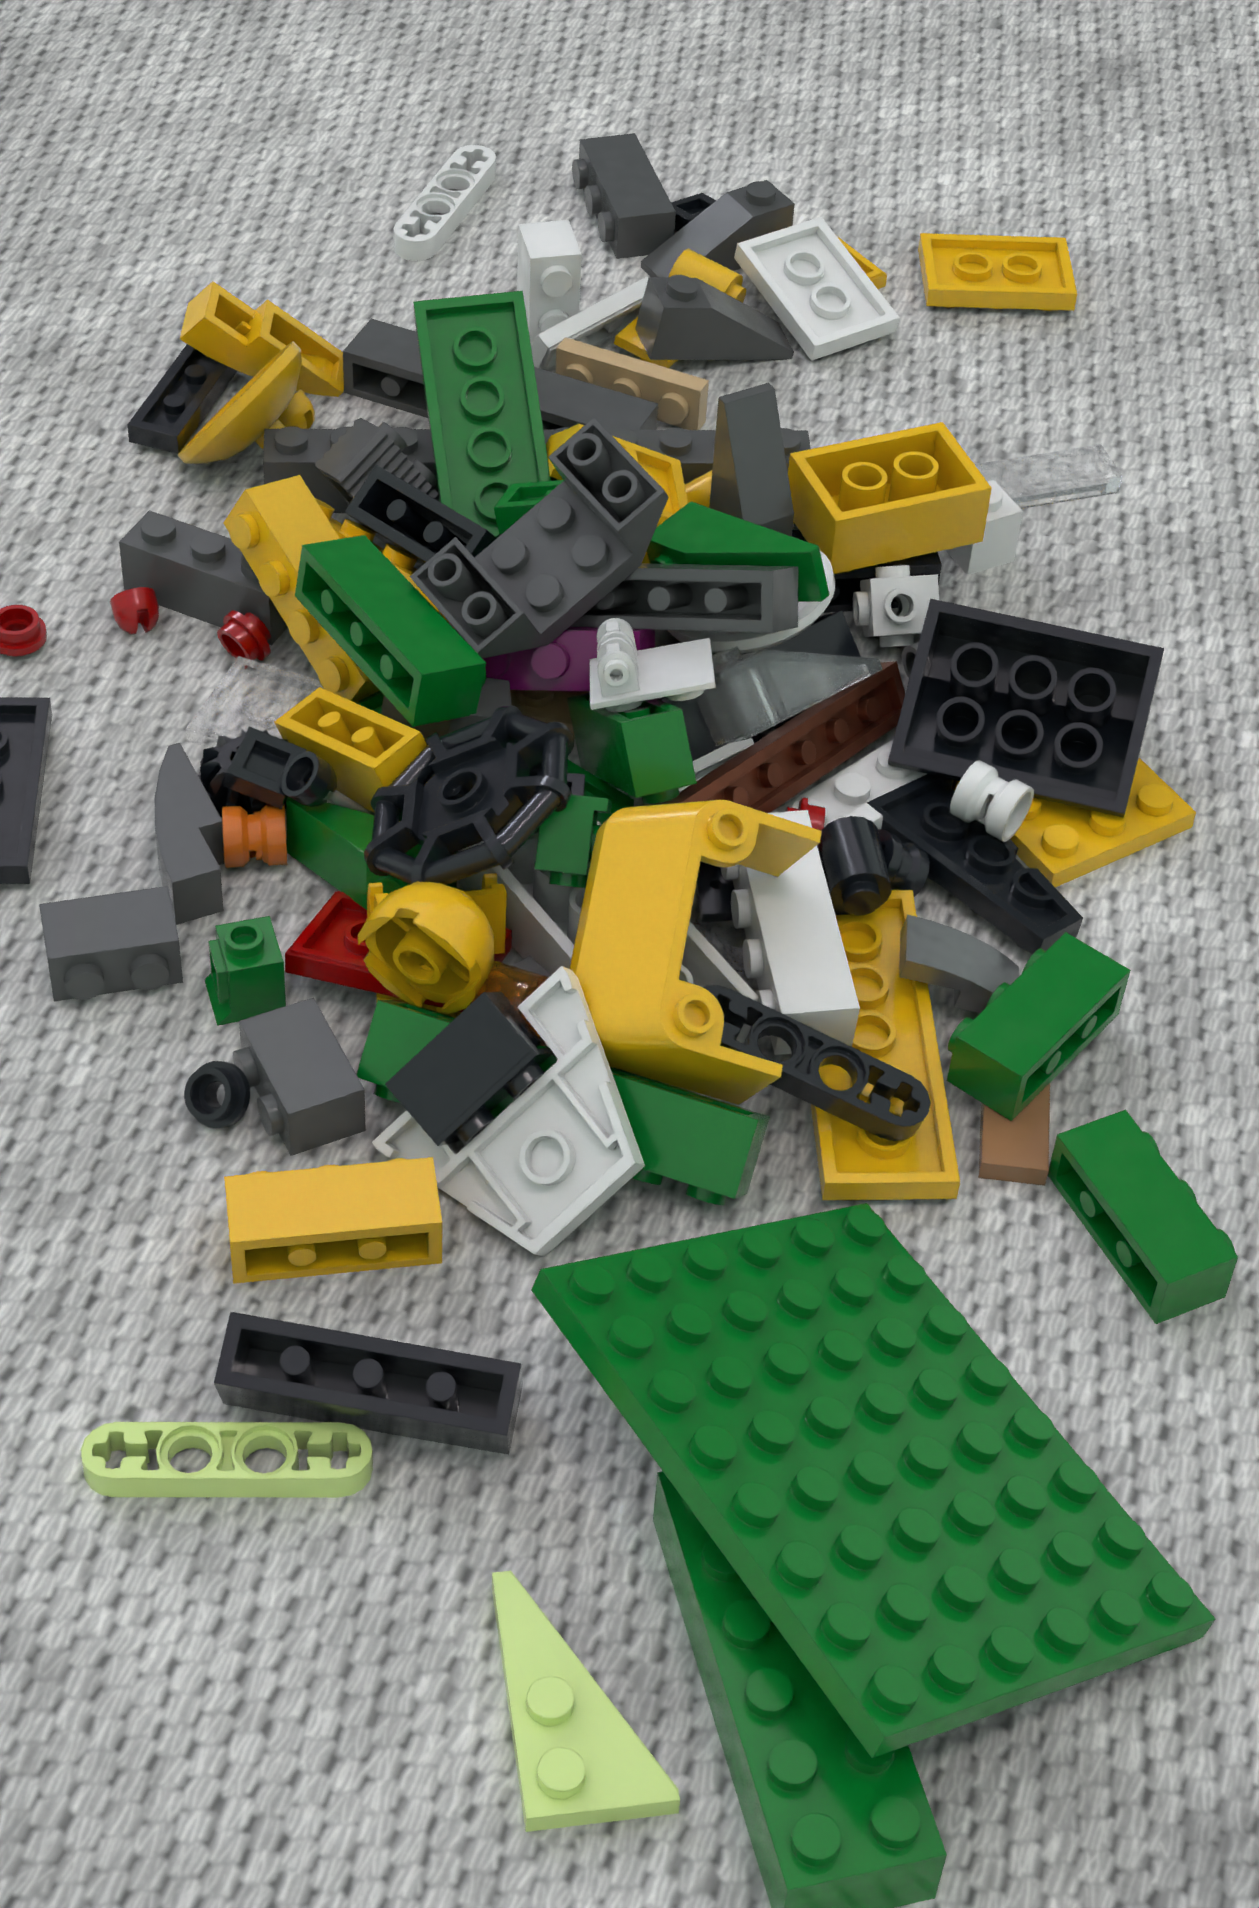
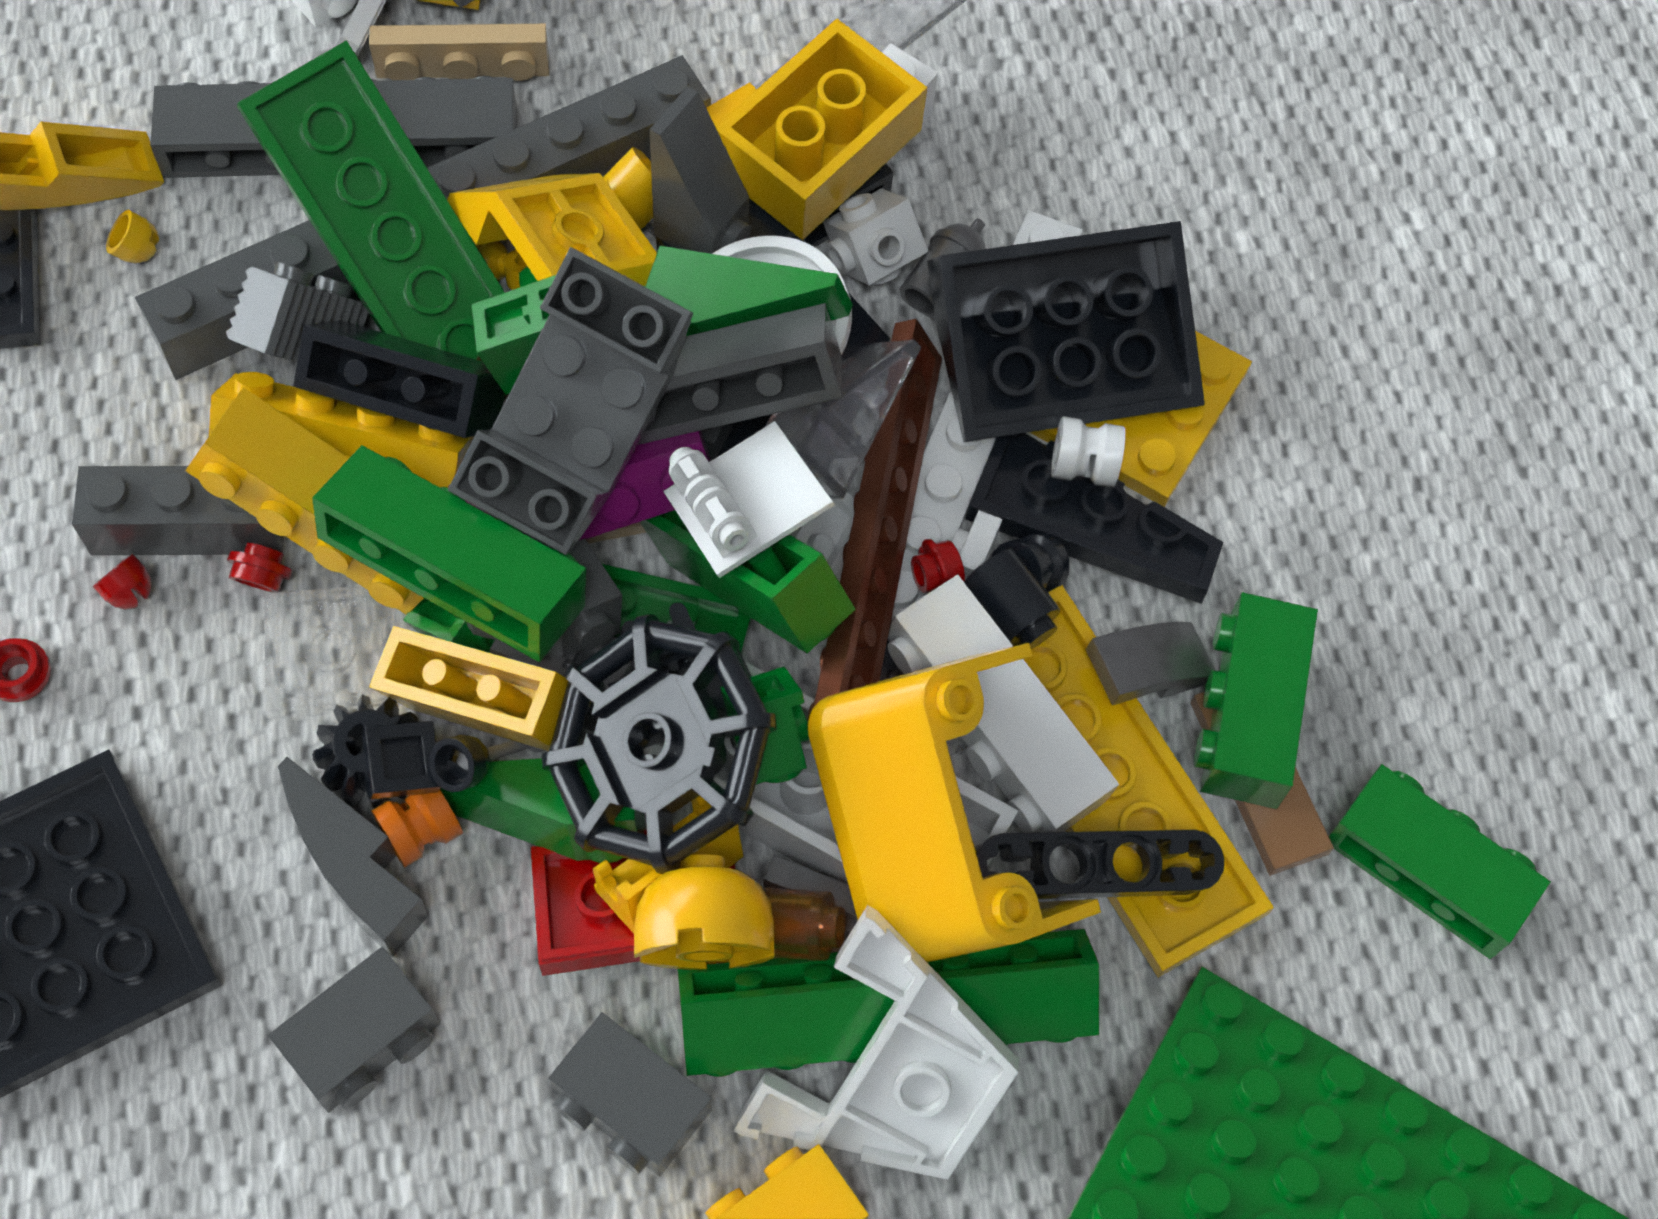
camera: 30 degrees left, 20 degrees up
yellow dish [177,341,302,464] -> none
black plate [184,1061,250,1128] -> none
green window [204,916,286,1026] -> none
black hinge [385,992,553,1146] -> none

